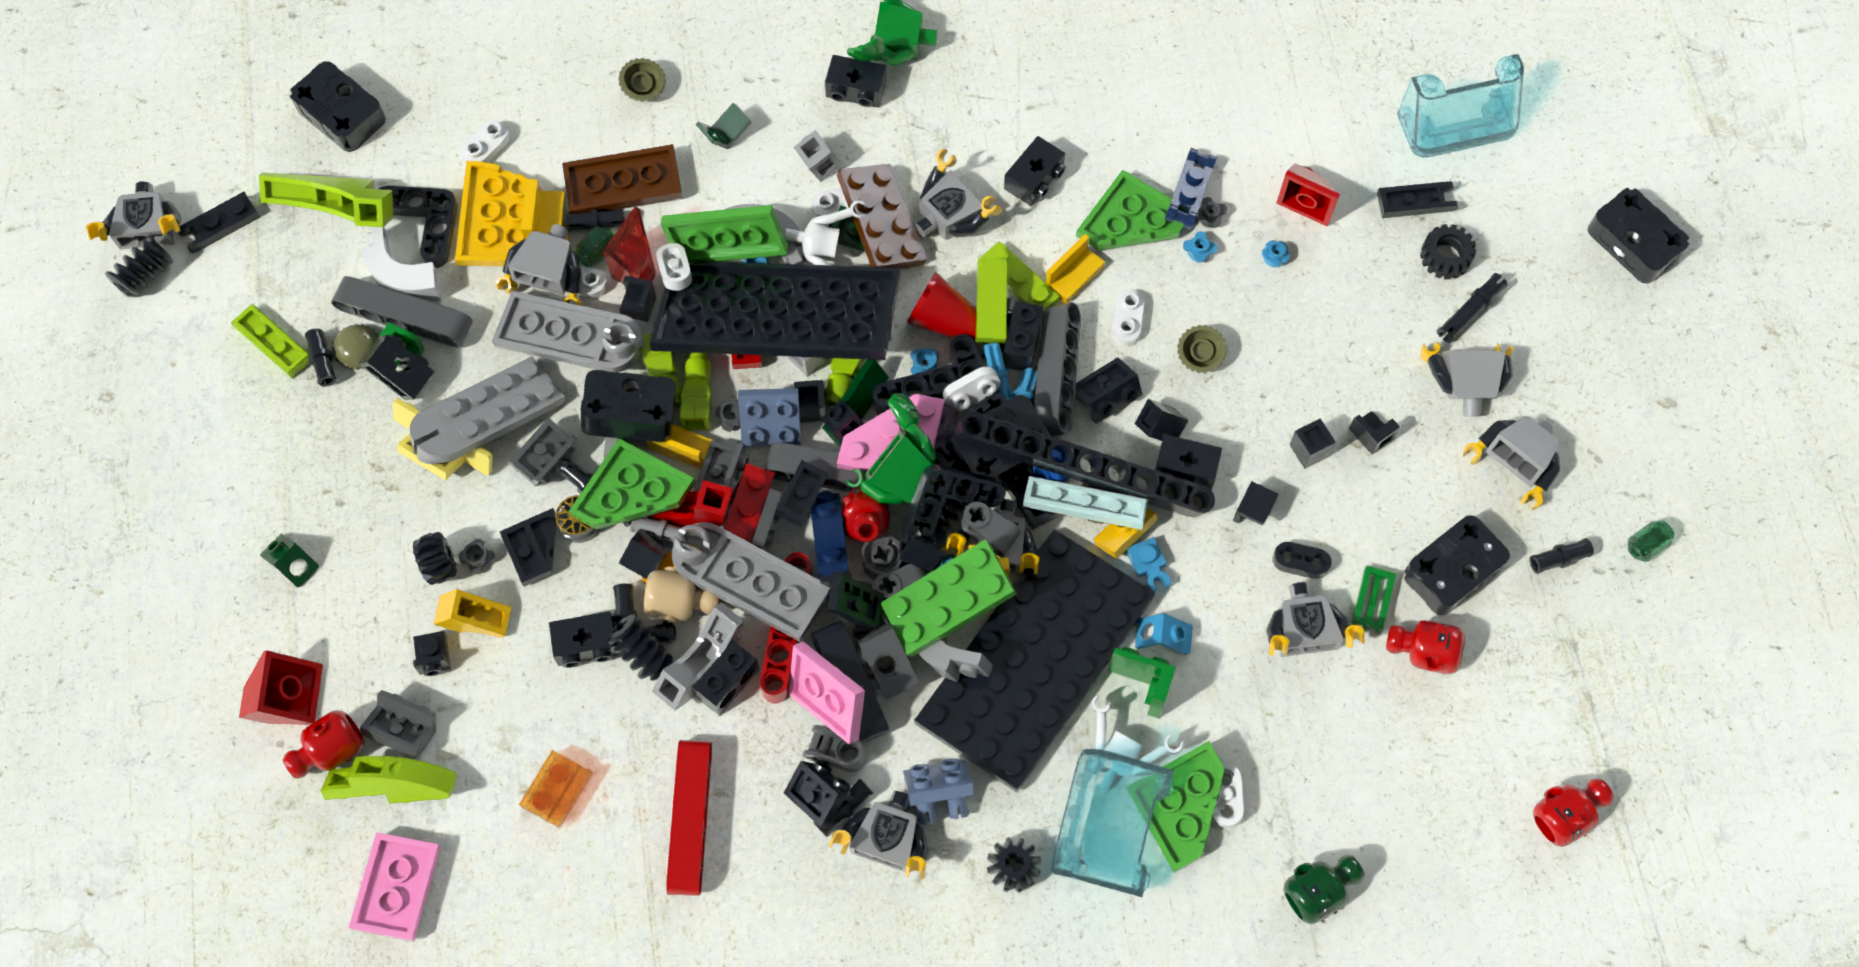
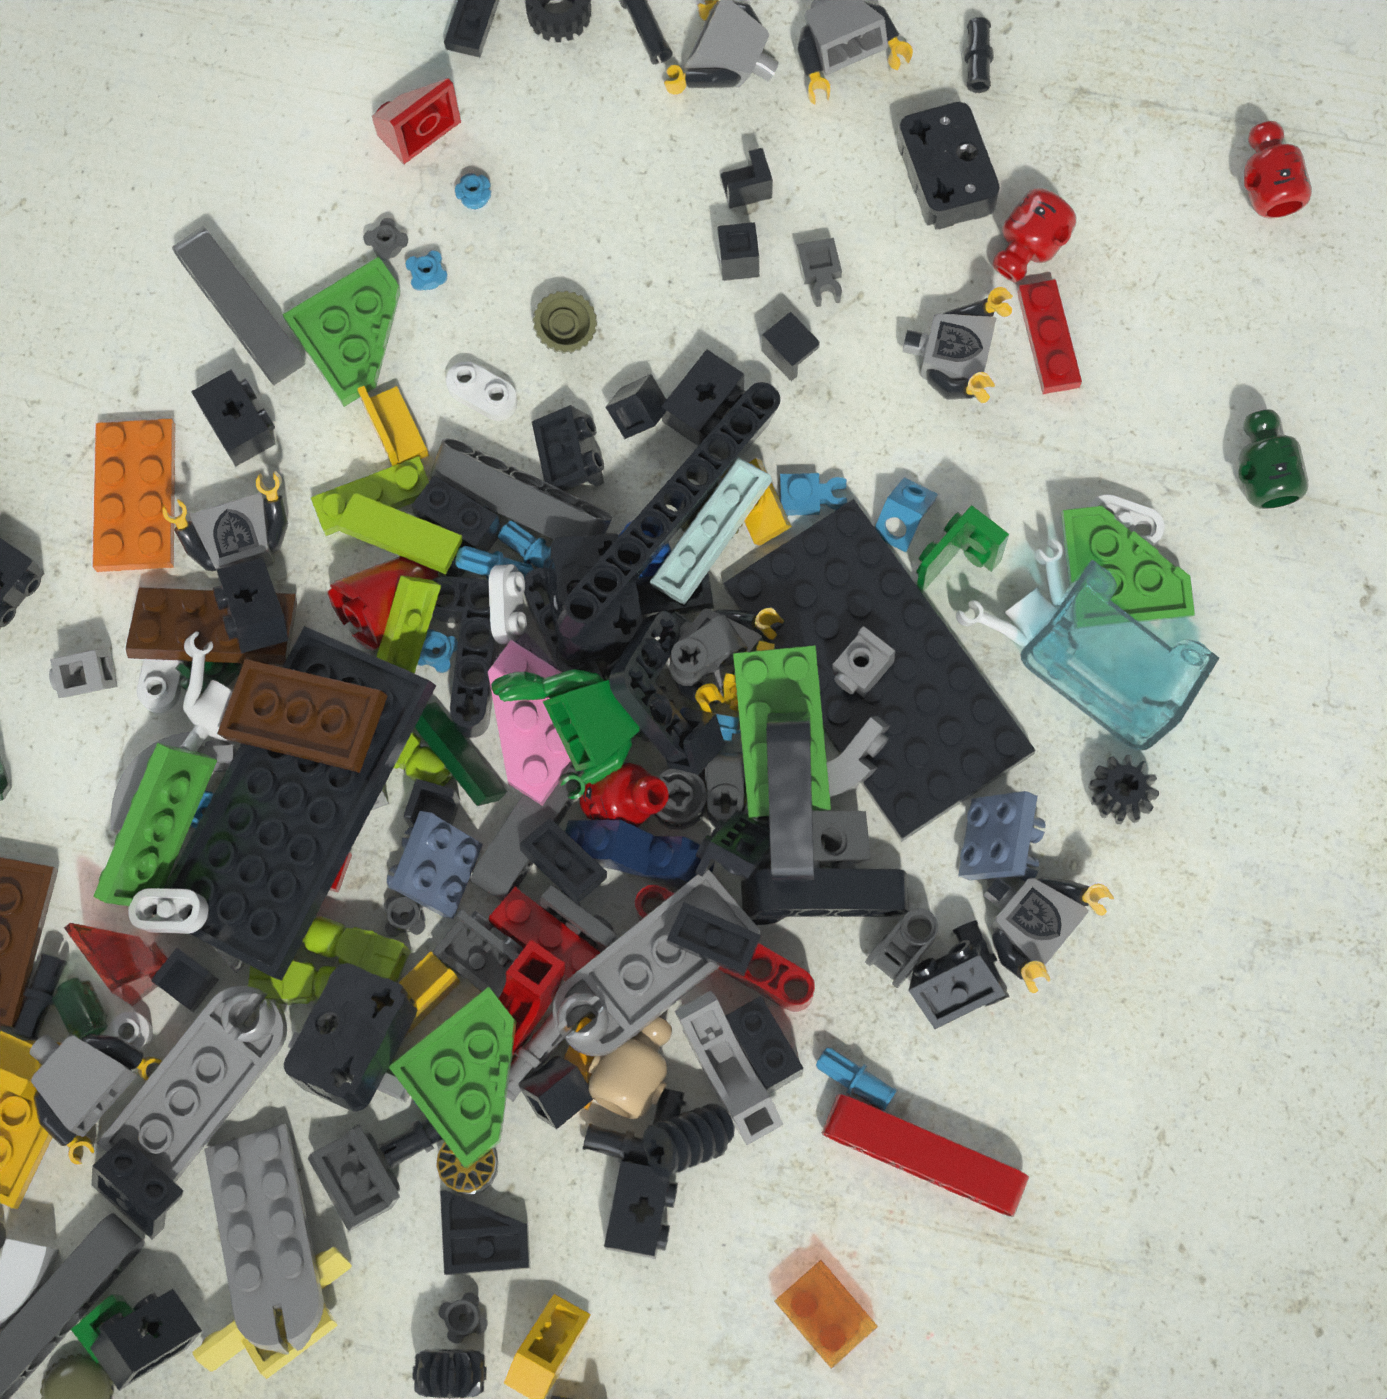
camera: 65 degrees left, 5 degrees up
bright pink plate [788,641,865,744] -> none
black bracket [821,400,865,443] -> none
plate [1165,148,1217,230] -> none
black beam [1272,542,1332,579] -> none
green tile [1351,565,1396,633] -> none
none -> black bracket [91,1138,183,1240]
none -> orange plate [93,419,176,572]
none -> dark grey beam [172,227,306,385]
none -> black brick [213,558,288,653]
none -> reddish brown plate [217,659,388,773]
none -> lime hinge [377,575,441,674]
none -> black plate [666,902,761,976]
none -> black beam [767,712,814,882]
none -> dark grey plate [797,237,842,307]
none -> dark azure axle [816,1047,897,1111]
none -> light grey brick [833,626,895,697]
none -> red plate [1017,279,1082,394]

